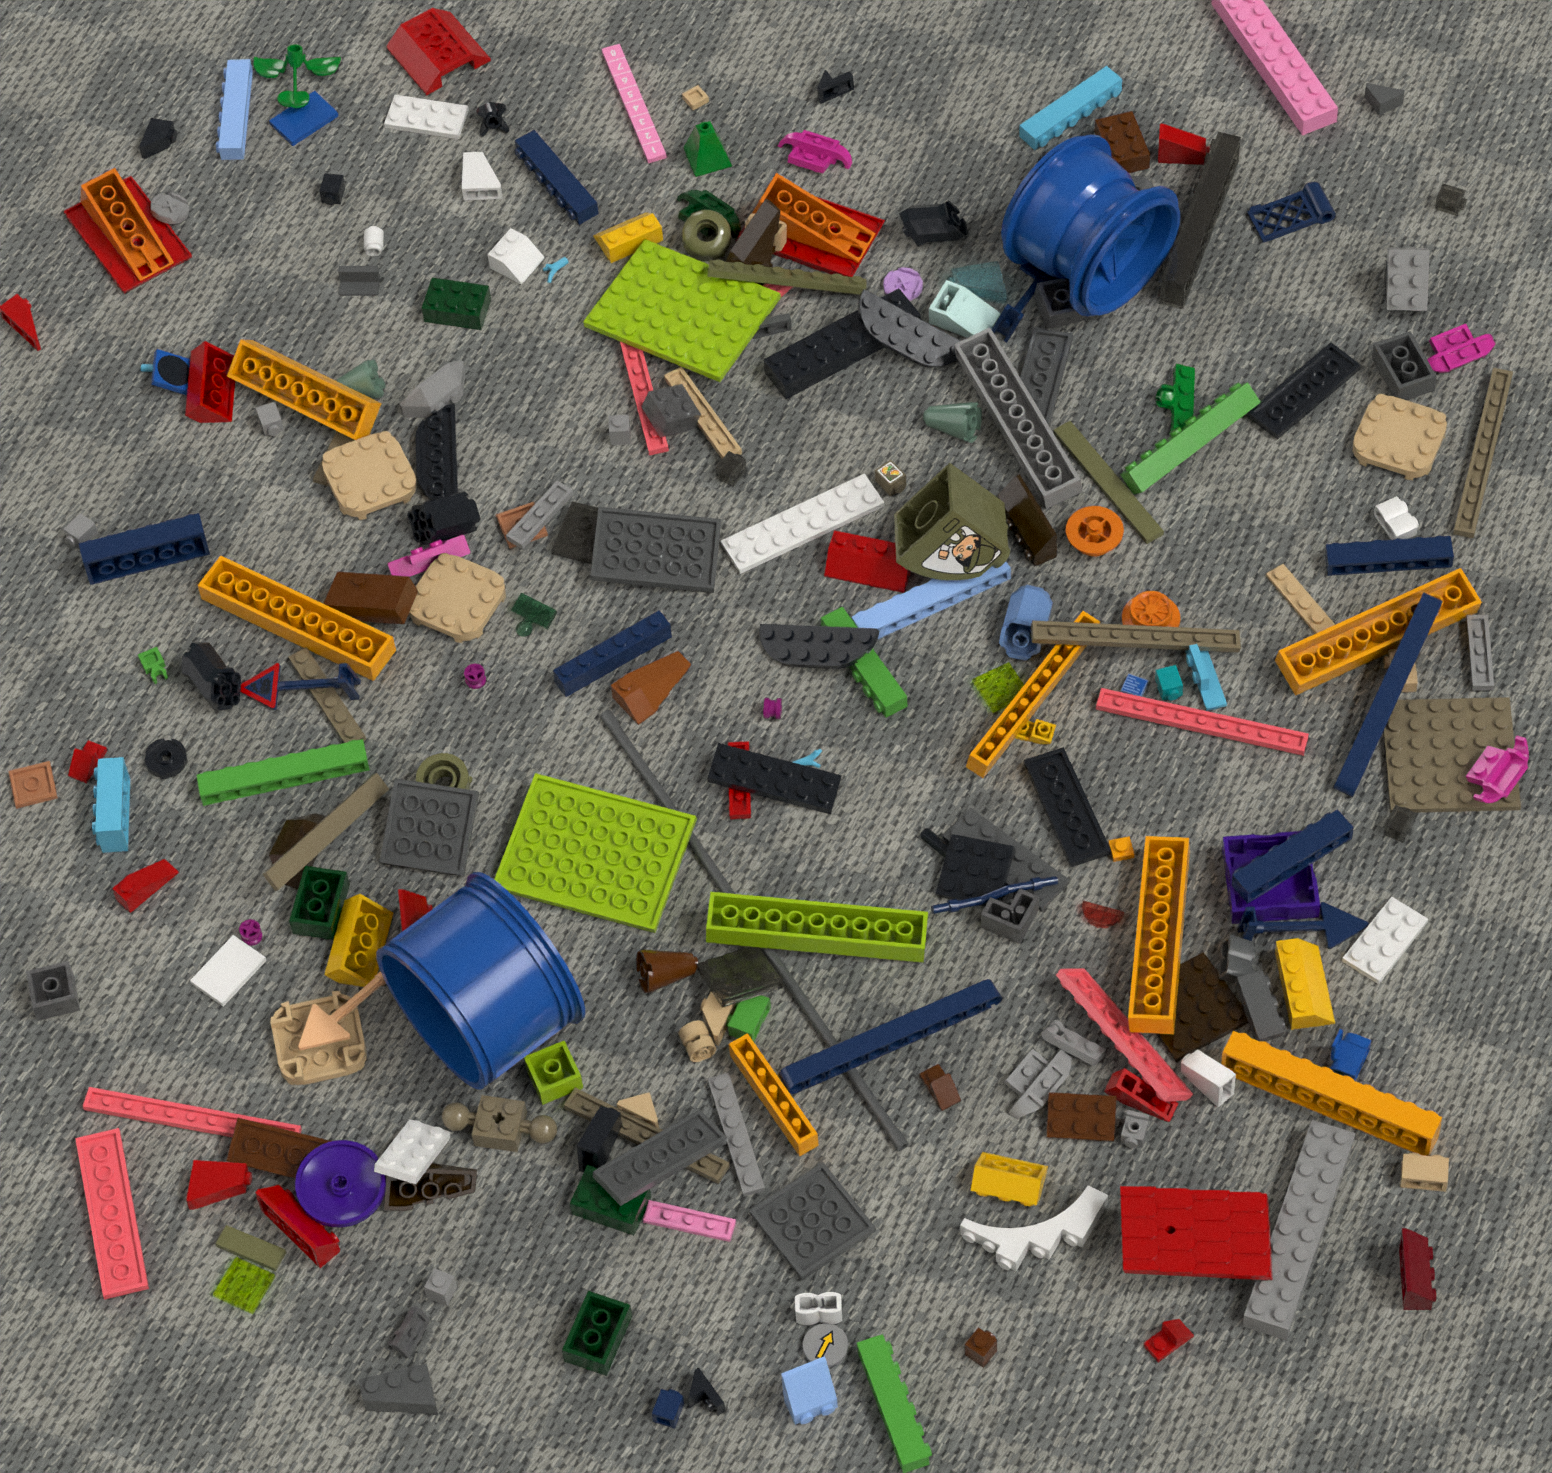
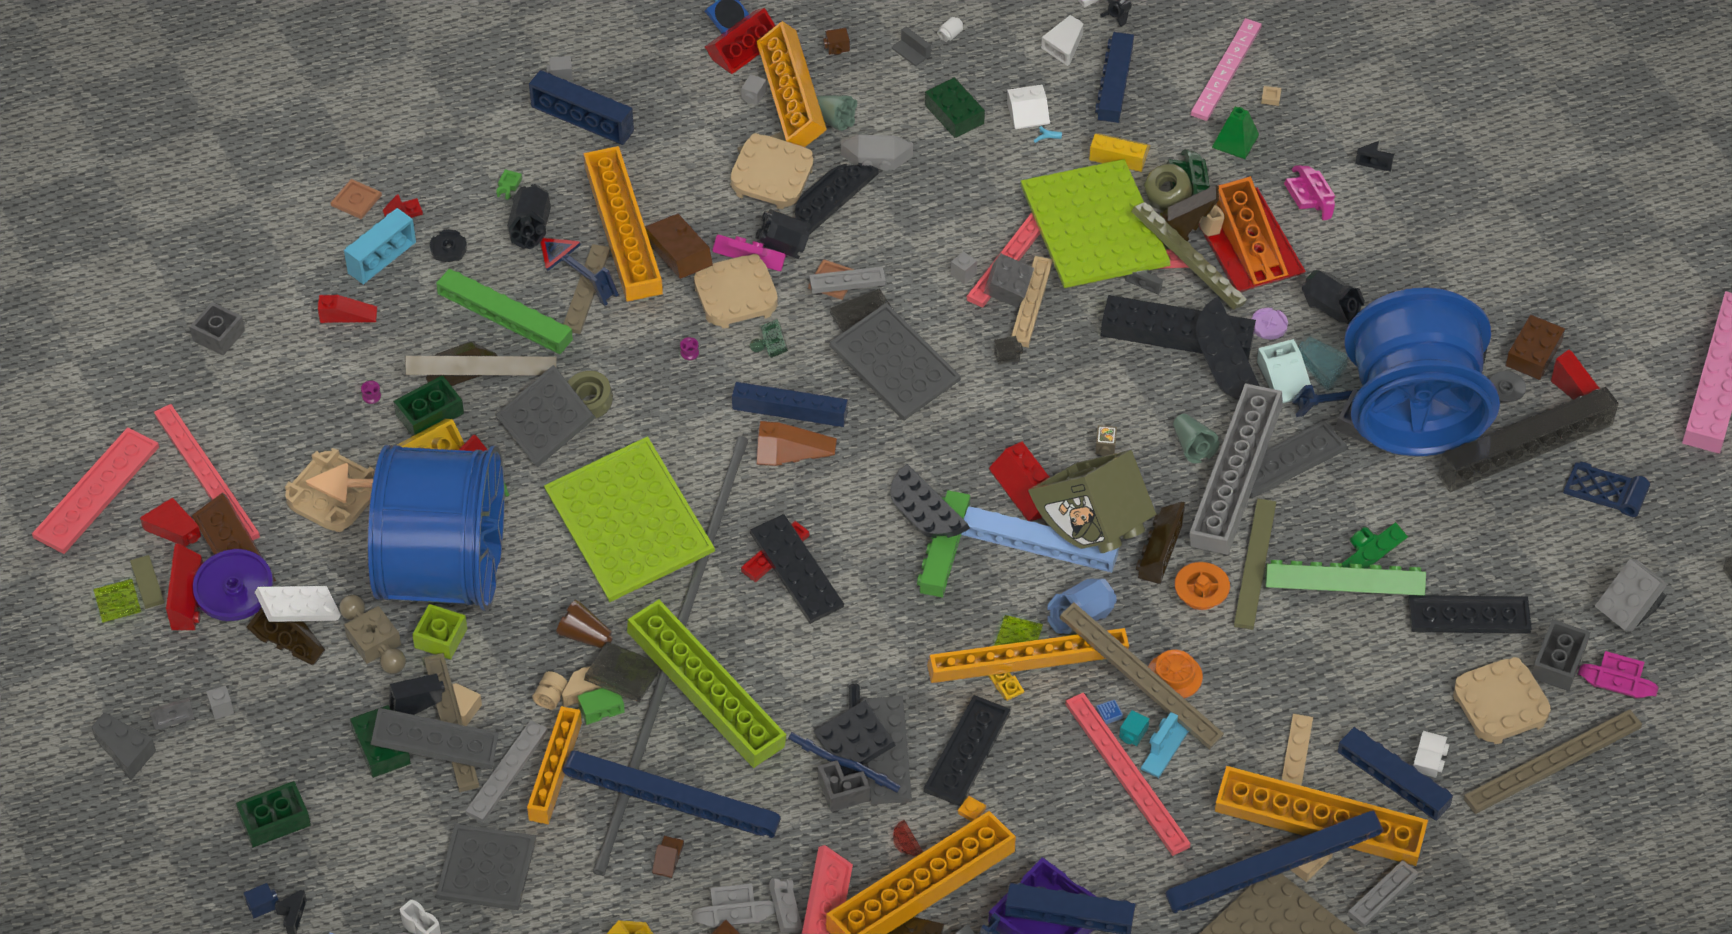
camera: 40 degrees right, 5 degrees down
white tile [190,935,266,1007] -> none
bright pink tile [643,1200,736,1242] -> none
white plate [720,474,884,574] -> none
magenta wheel [763,697,782,719] -> none
medium azure bar [793,749,822,768] -> none
medium azure brick [1019,66,1122,150] -> none
none -> reddish brown brick [823,28,850,55]

